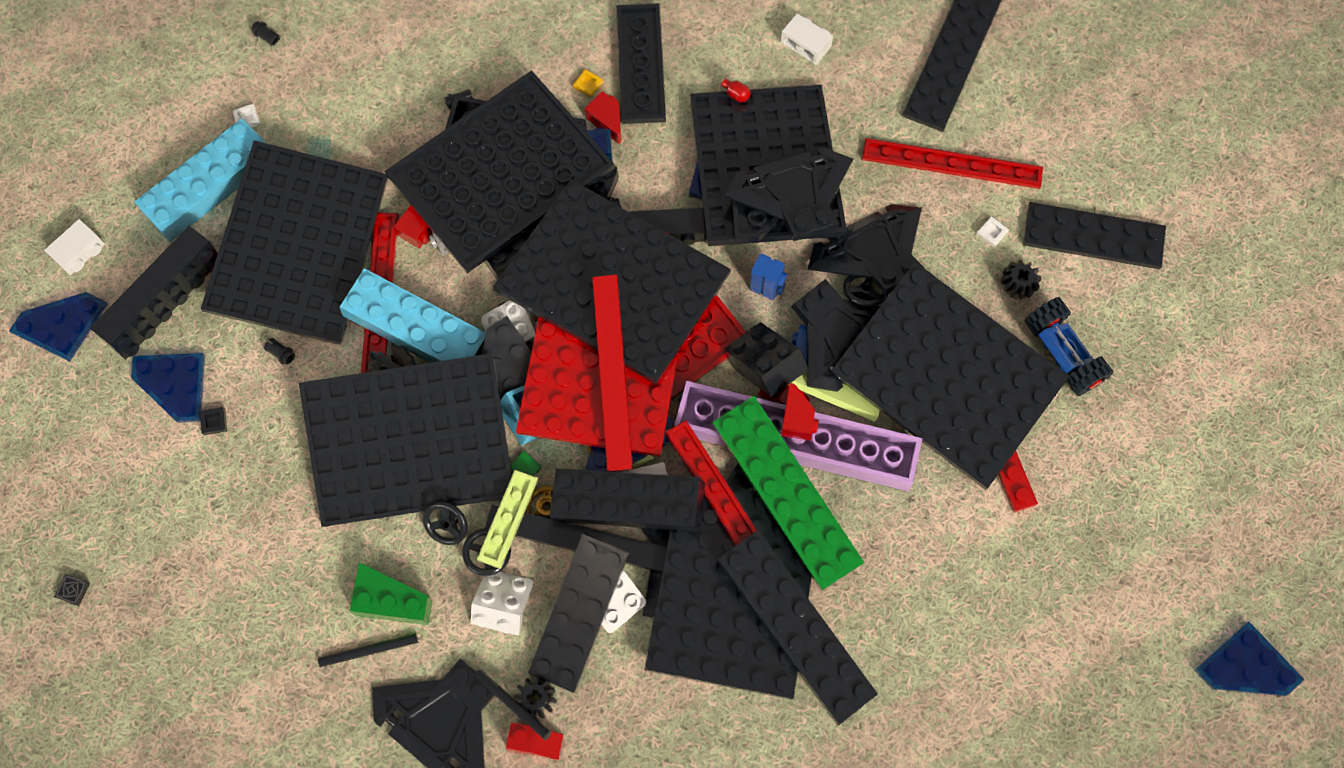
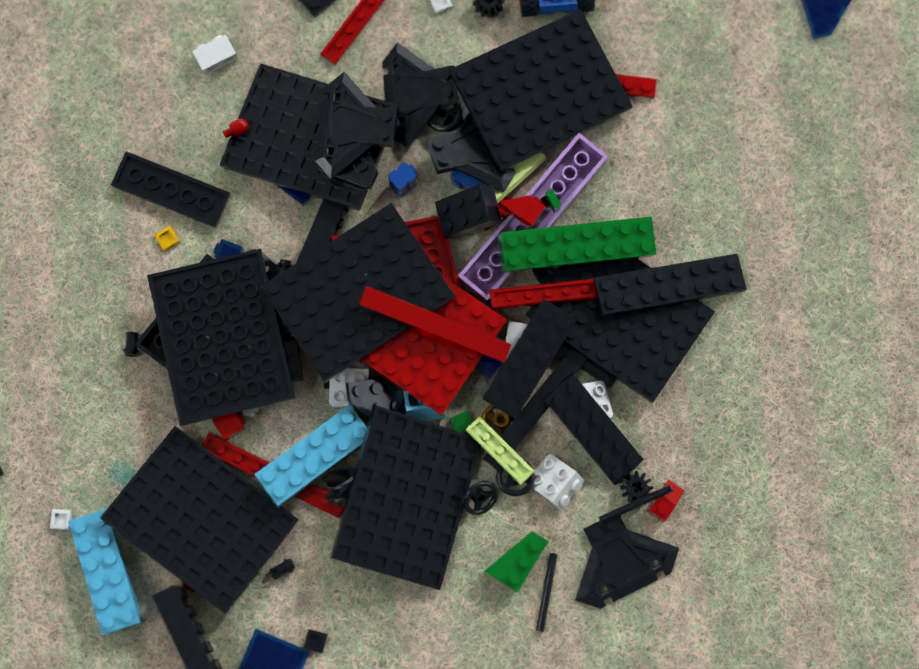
camera: 70 degrees left, 10 degrees up
red slope [584,91,622,144] -> none
none -> green tile [545,189,561,213]

